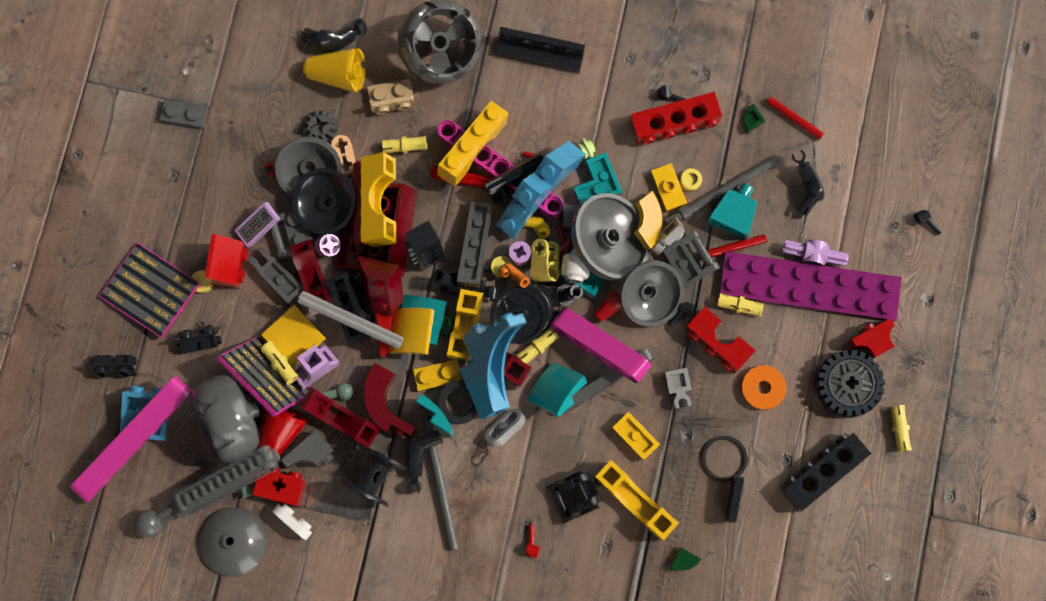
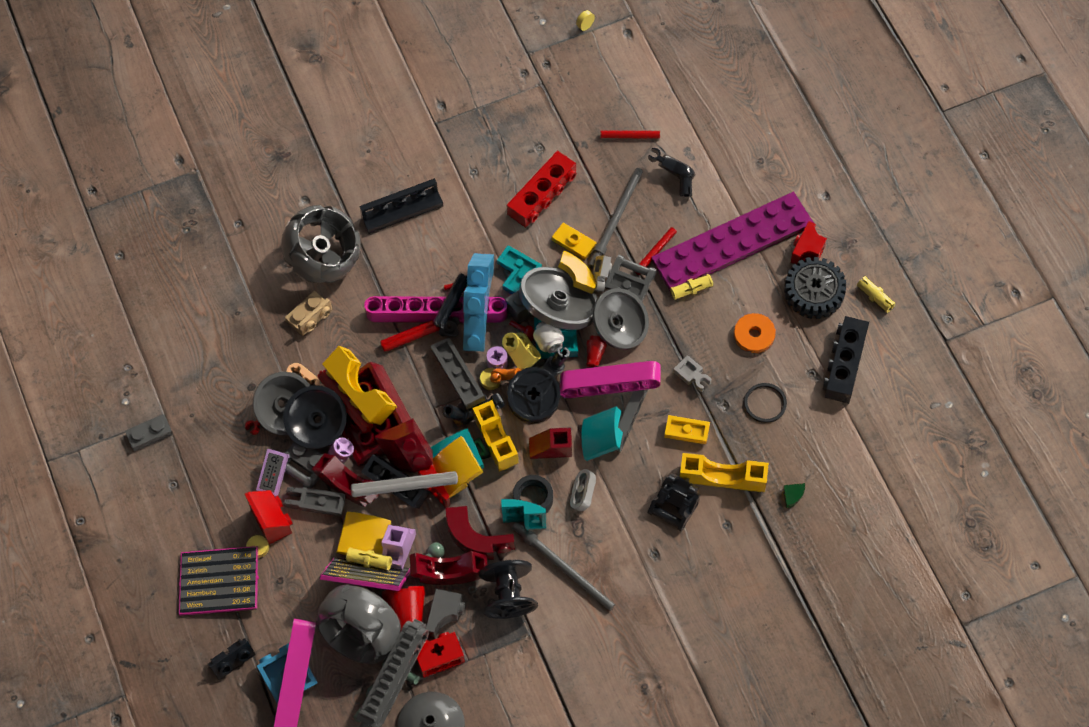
camera: 35 degrees left, 15 degrees down
black hinge [173,325,222,354] -> none
white plate [272,503,312,540] -> none
black arm [301,18,367,50] -> none
yellow cone [303,48,365,92] -> none
dark grey gear [303,110,338,142] -> none
light yellow pin [382,136,428,154] -> none
black brick [404,220,445,271] -> none
black arm [407,430,443,494] -> none
yellow plate [413,359,462,392] -> none
yellow arch [437,101,509,187] -> none
dark azure arch [460,313,526,420] -> none
light yellow pin [516,327,560,364] -> none
yellow arm [524,217,551,239] -> none
red hand [526,525,540,558] -> none
yellowish green plate [577,138,596,159] -> none
black hand [659,85,687,101] -> none
black hand [668,302,695,328] -> none
light yellow tile [679,168,702,192] -> none
red arch [685,306,756,373] -> none
teal torso [707,183,757,240] -> none
black tile [725,476,744,523] -> none
dark green tile [743,103,766,134] -> none
lavender axle [783,239,849,266] -> none
black hand [914,210,942,235] -> none

